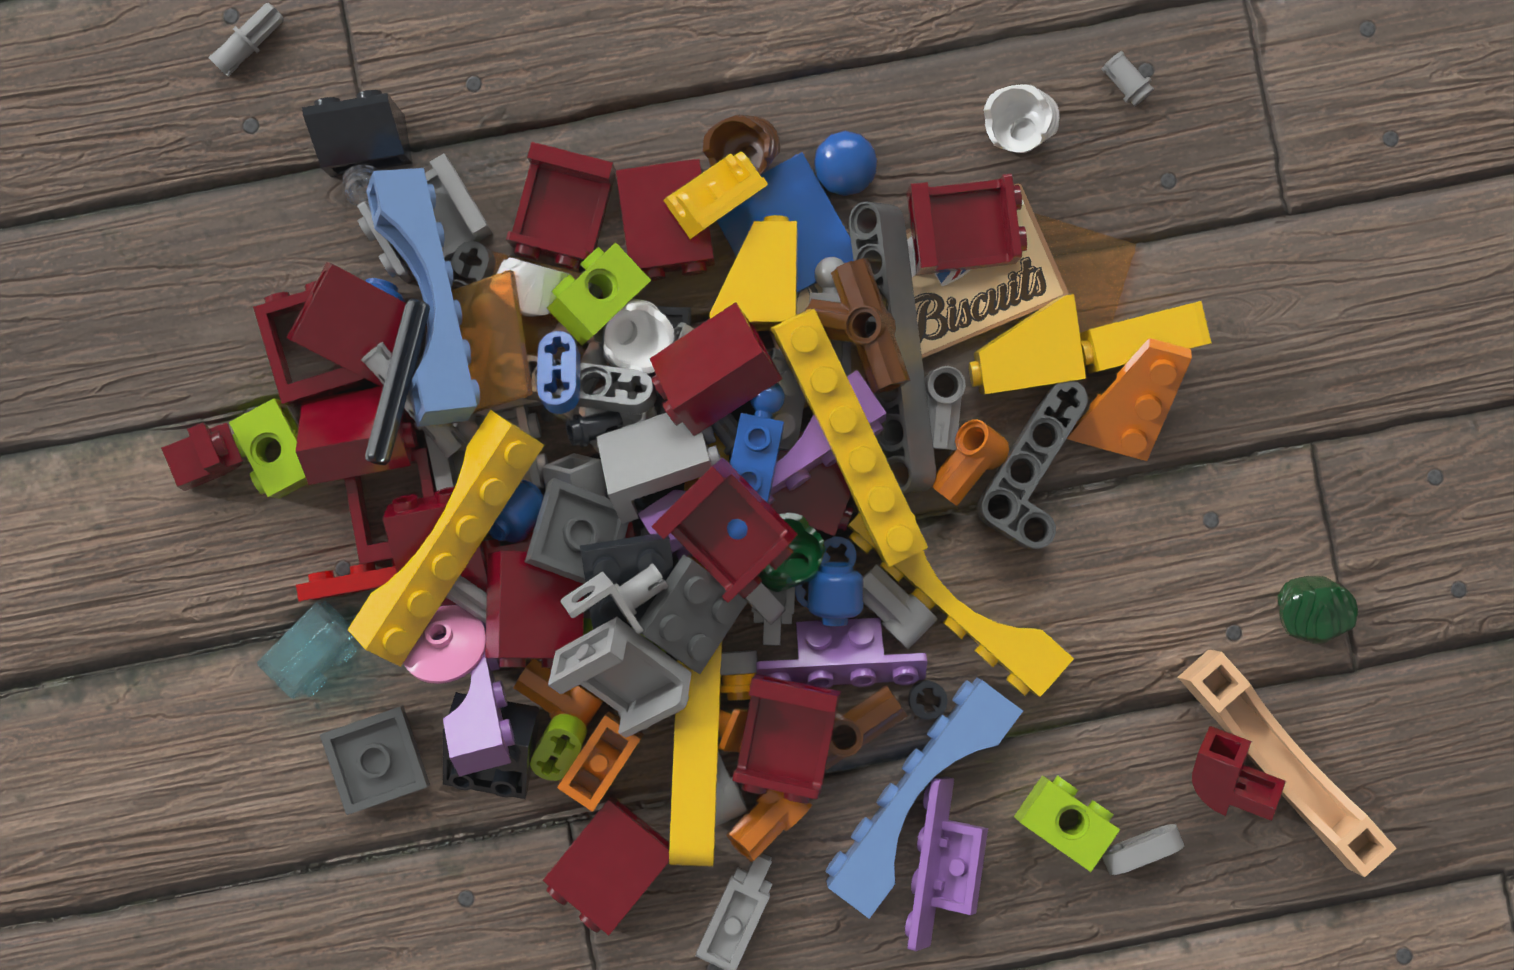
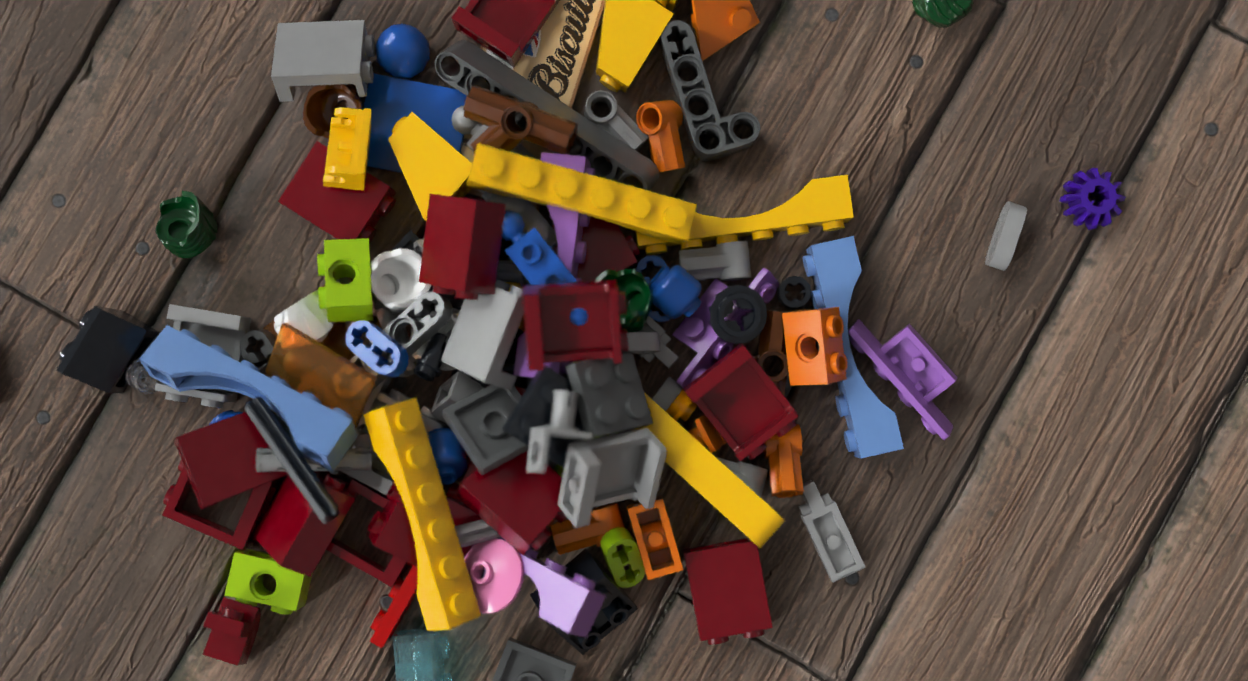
camera: 50 degrees left, 0 degrees up
dark red panel [506,142,616,270] -> none
lime brick [1014,775,1120,872] -> none
light nougat arch [1178,650,1397,877] -> none
dark red brick [1192,726,1286,821] -> none
none -> dark green hair [155,191,218,258]
none -> light grey panel [271,20,375,102]
none -> black gear [709,285,767,344]
none -> orange brick [782,307,848,386]
none -> dark purple gear [1059,168,1126,230]

